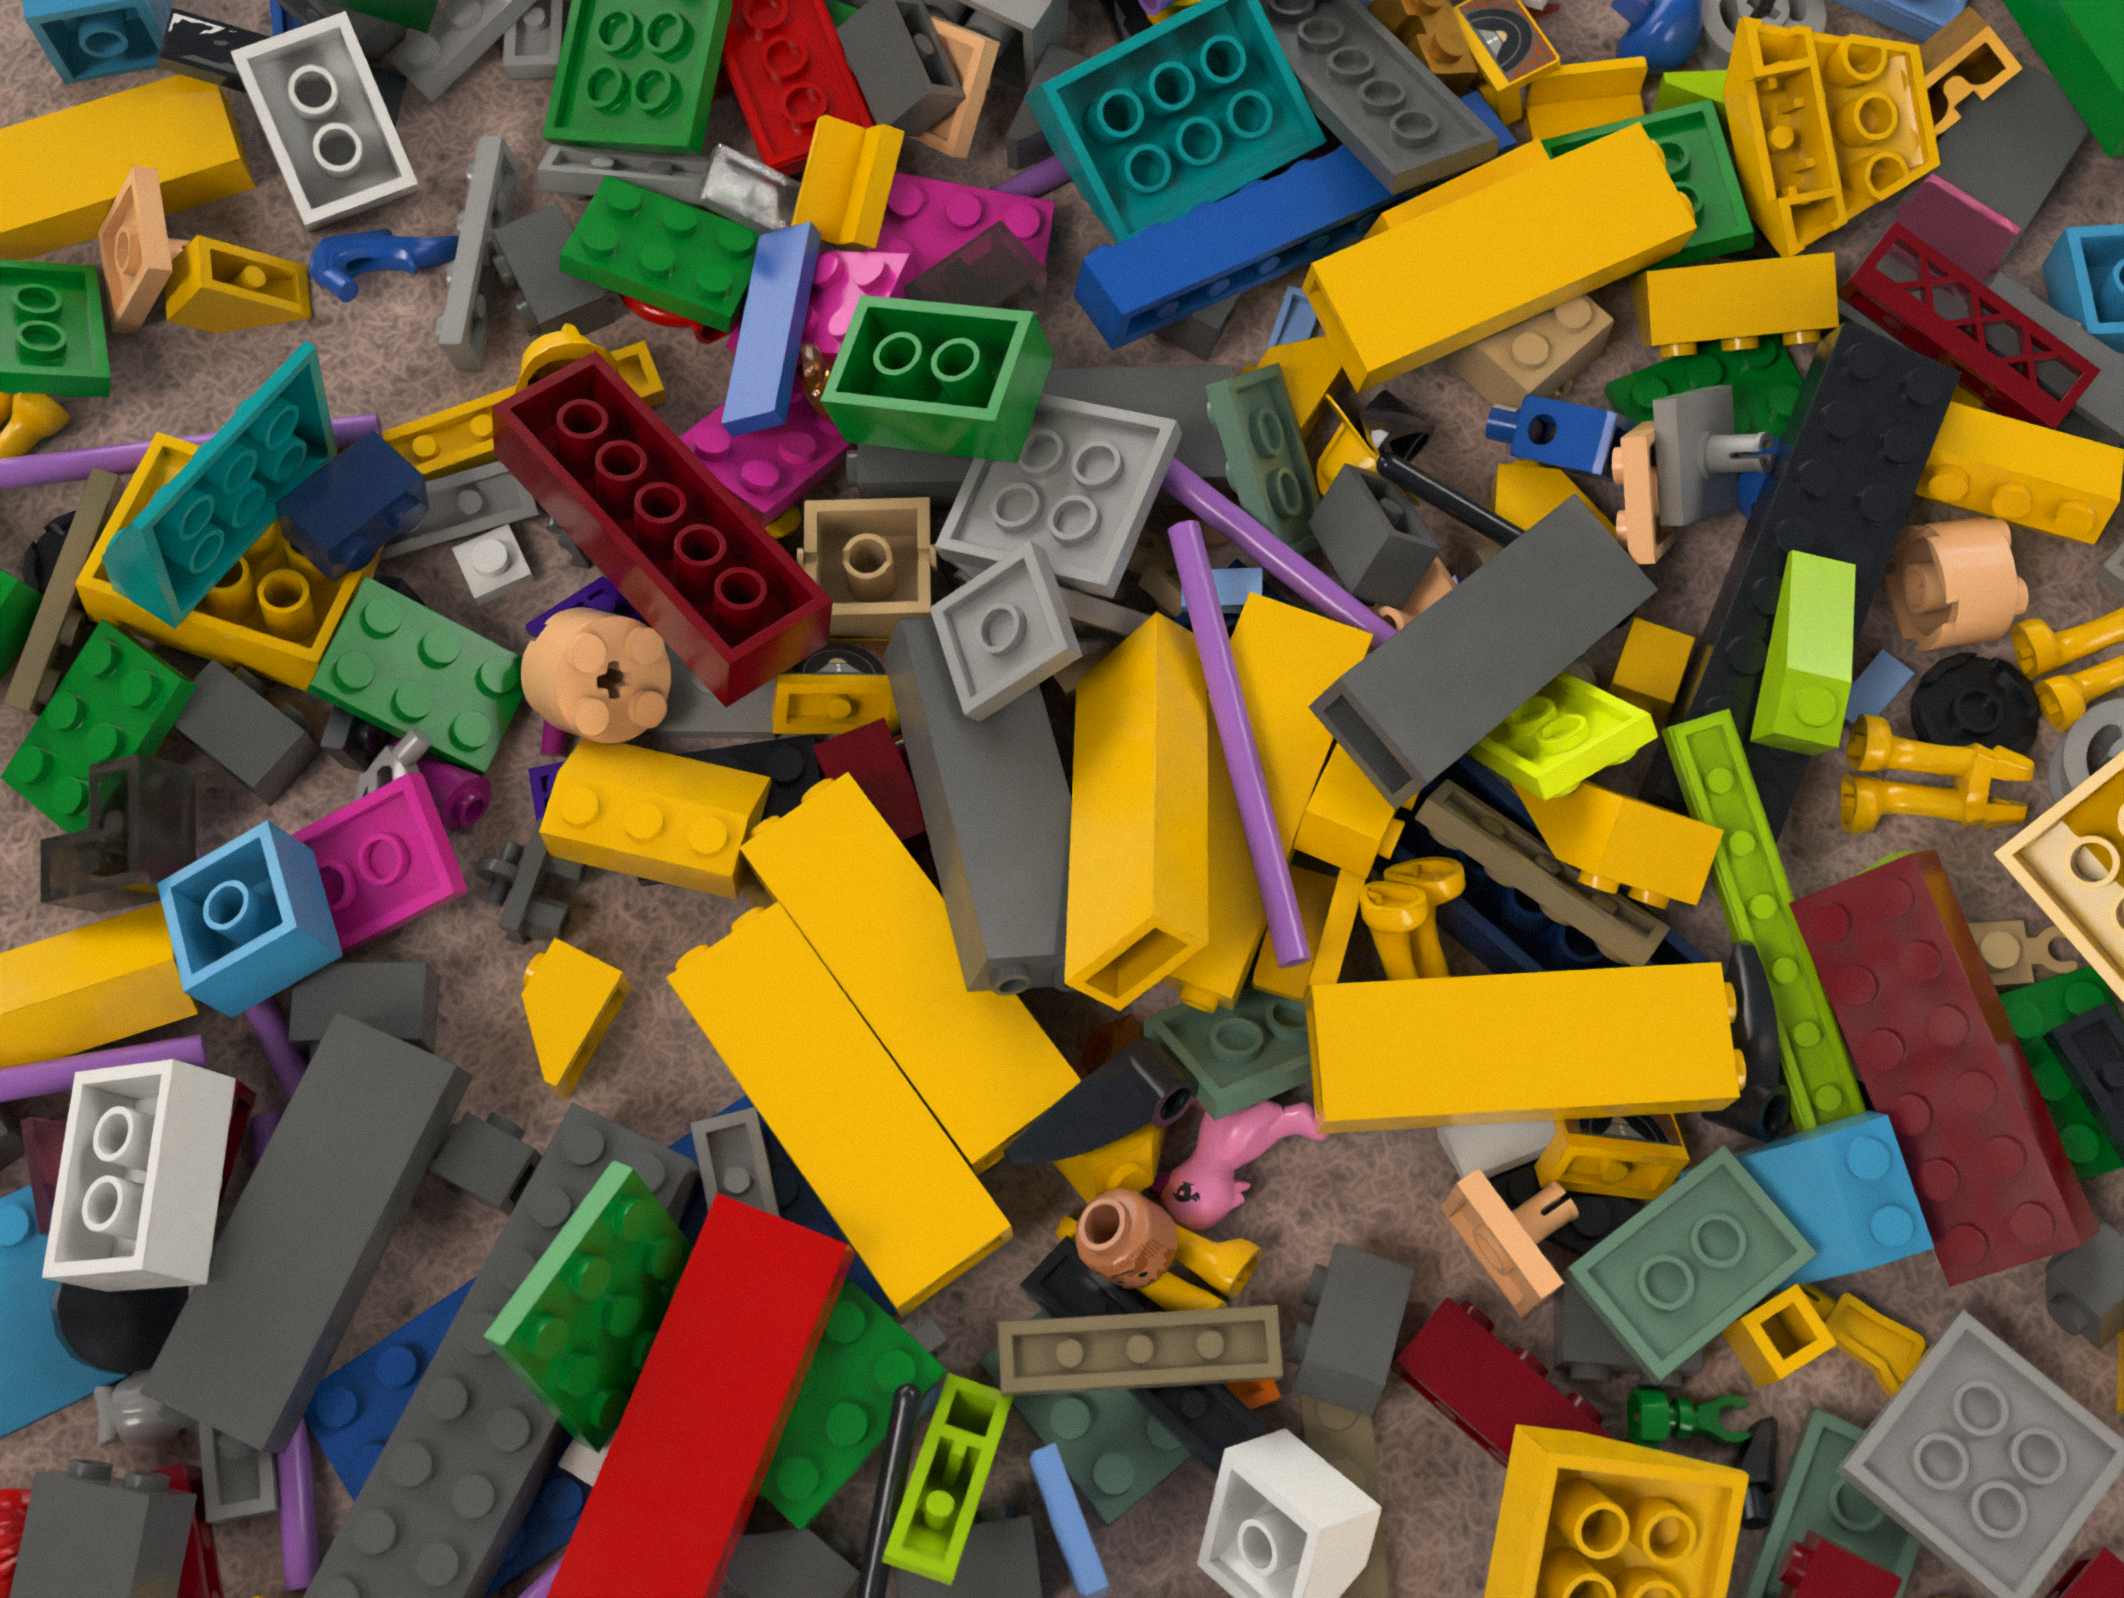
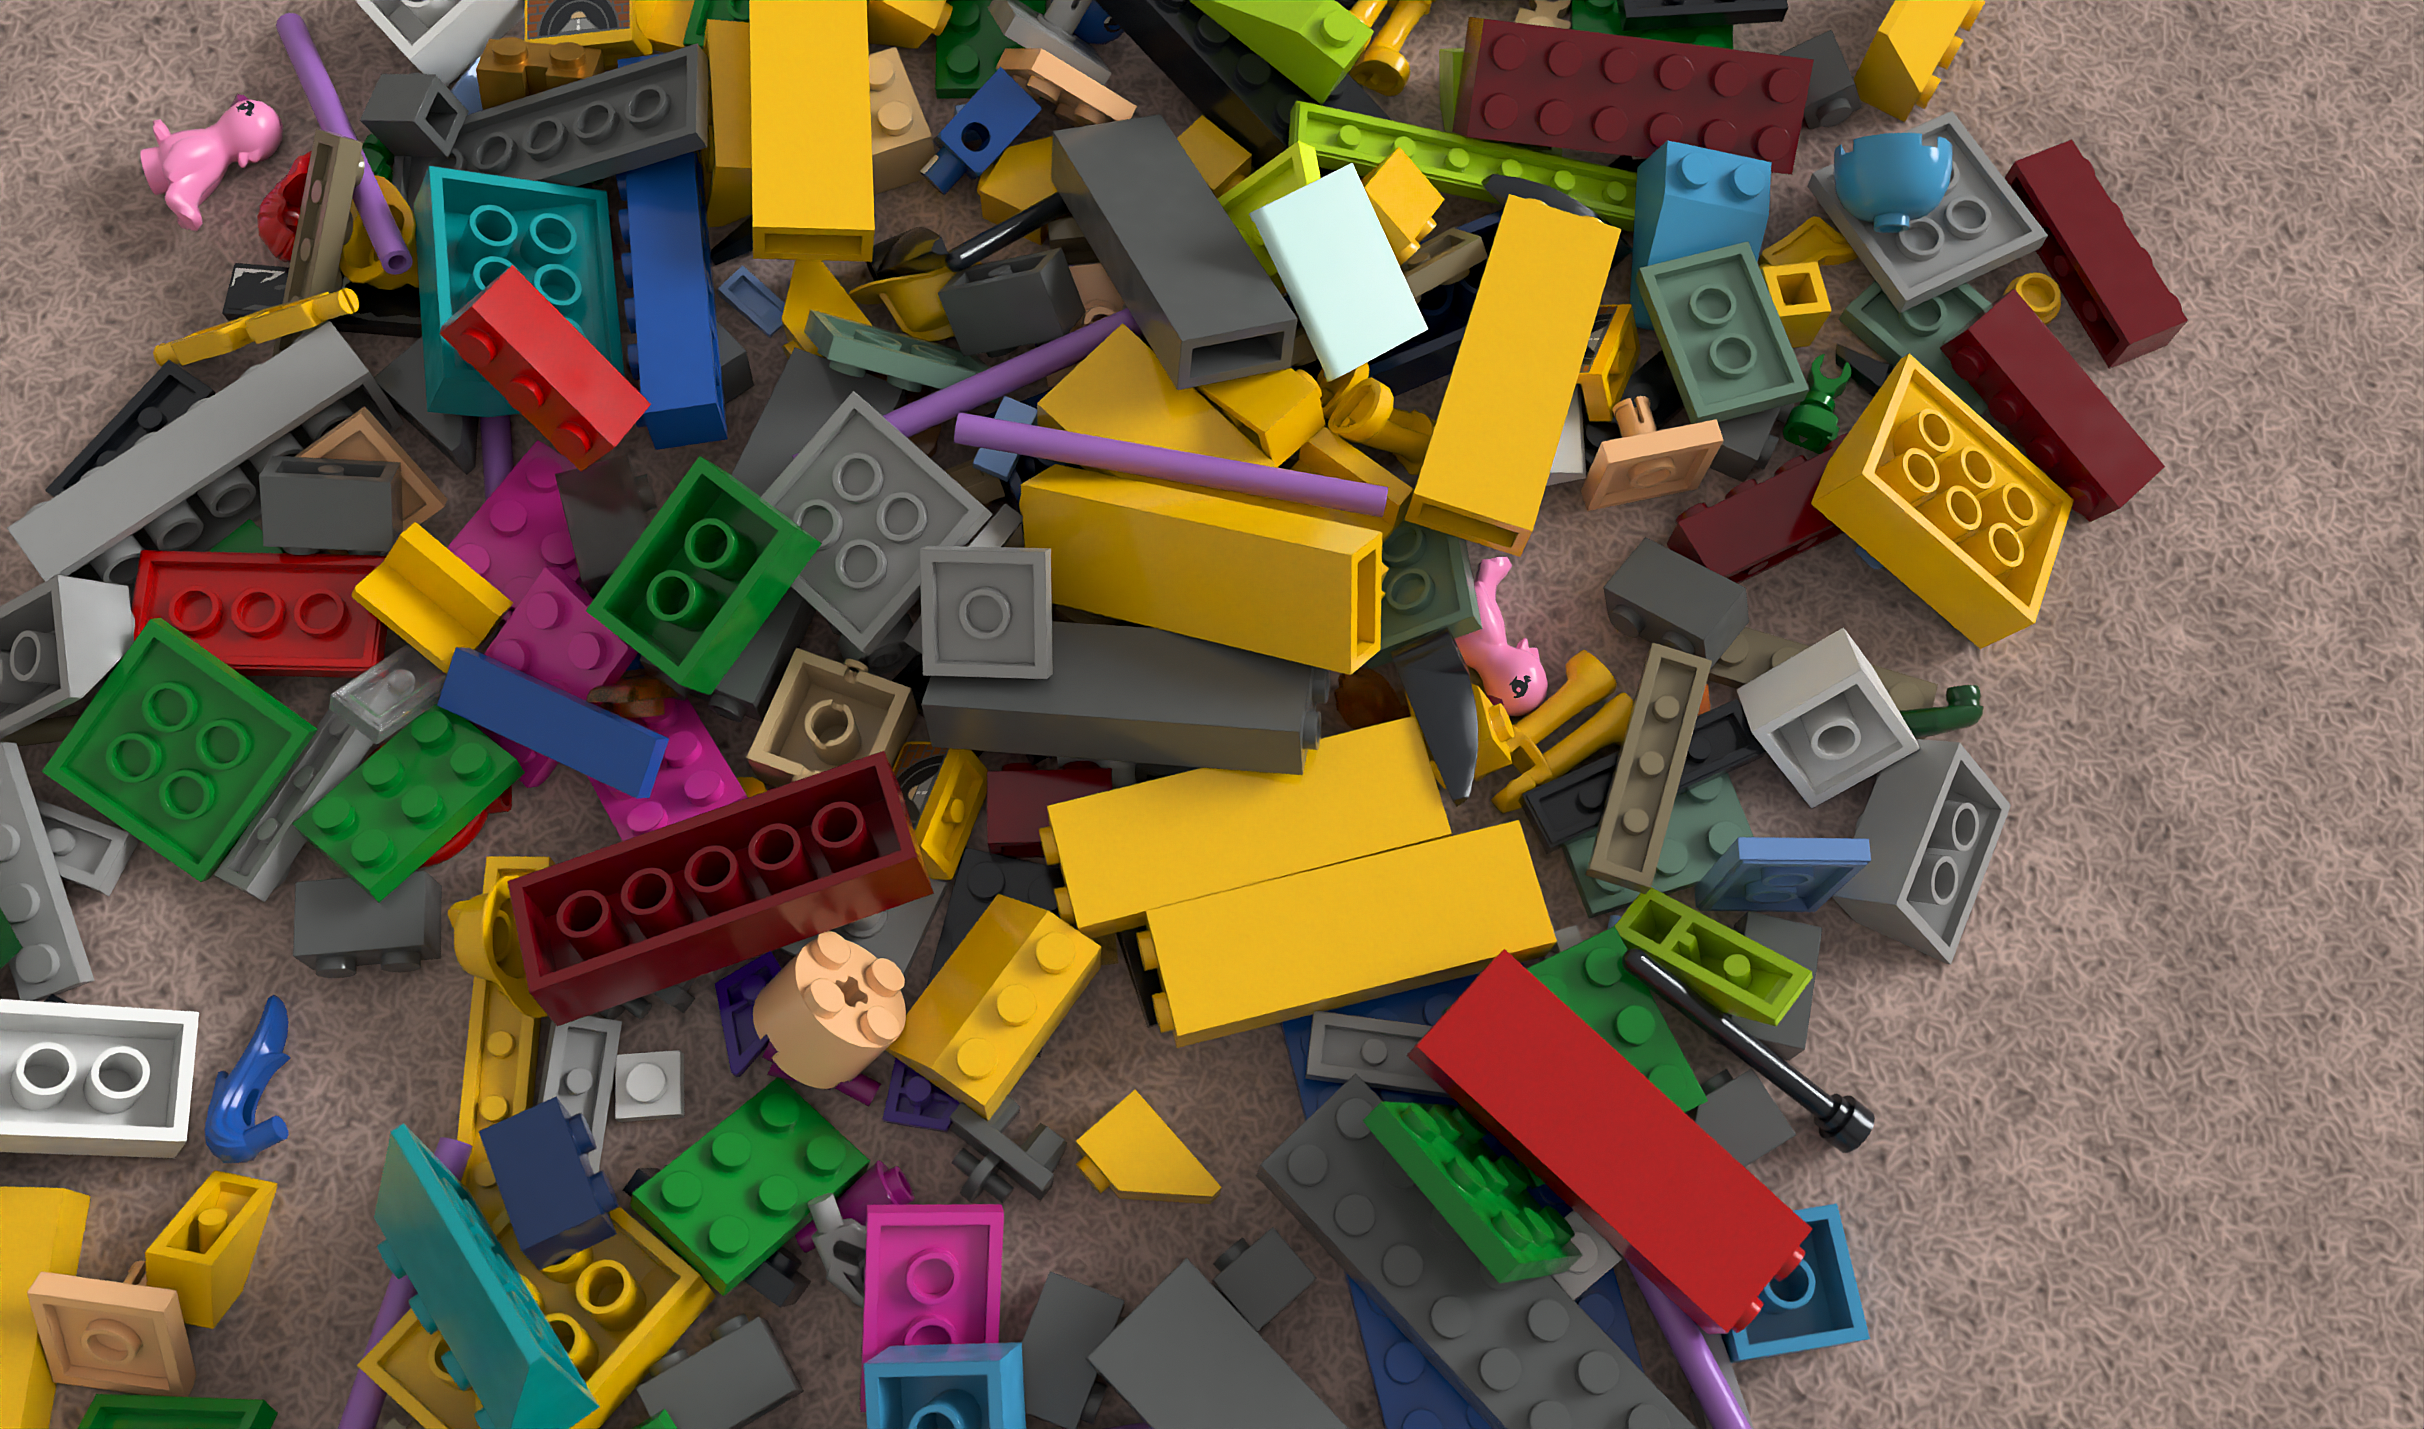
camera: 75 degrees left, 0 degrees up
light grey plate [435,136,521,372] -> none
nougat head [1075,1188,1178,1289] -> none
none -> slope [439,265,651,472]
none -> light aqua piece [1249,163,1428,382]
none -> dark azure cylinder [1833,133,1953,233]

